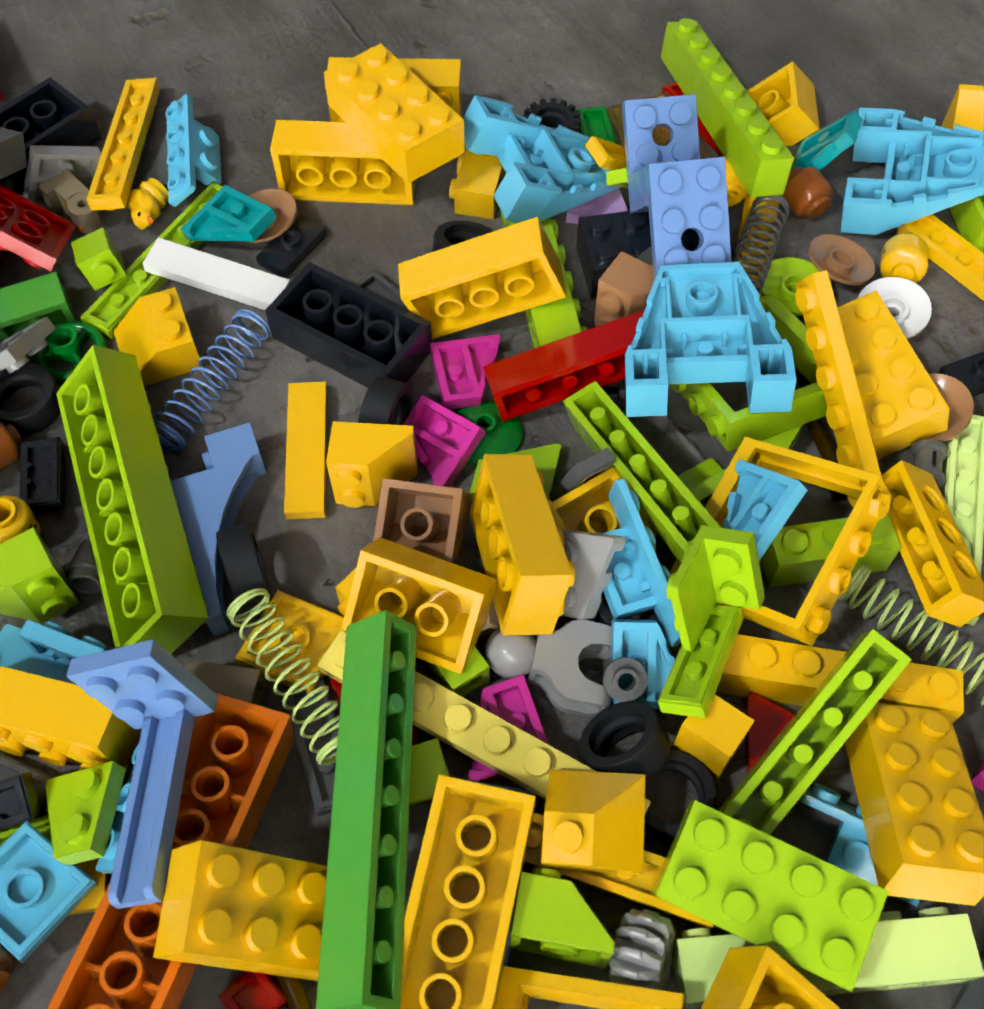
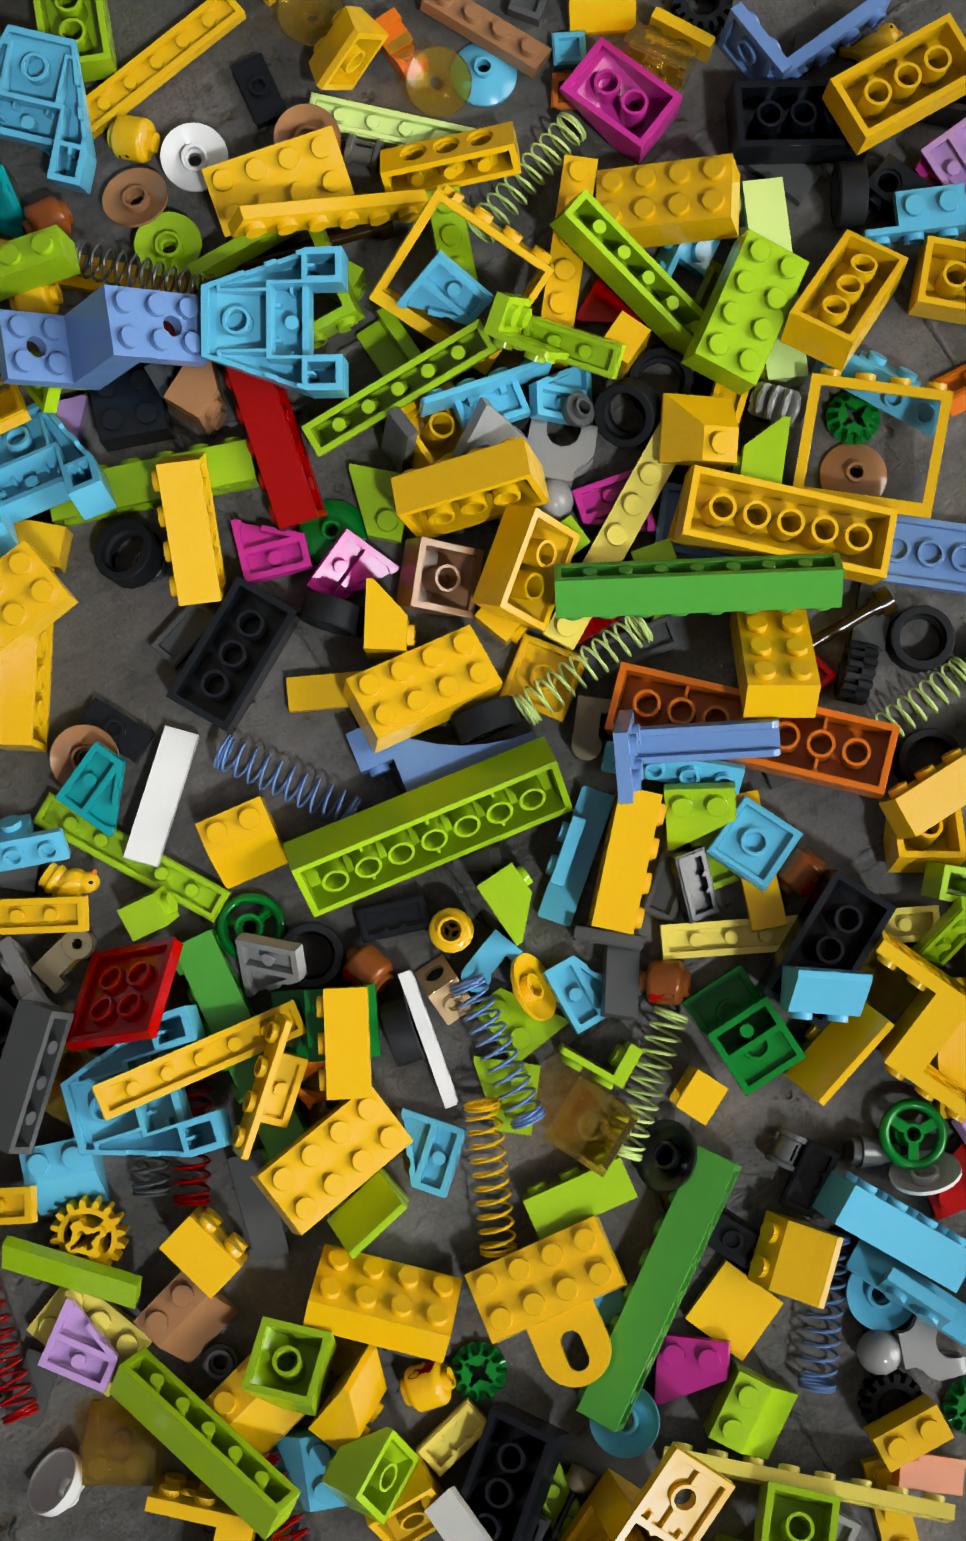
camera: 95 degrees left, 25 degrees up
none -> yellow brick [343,624,503,754]

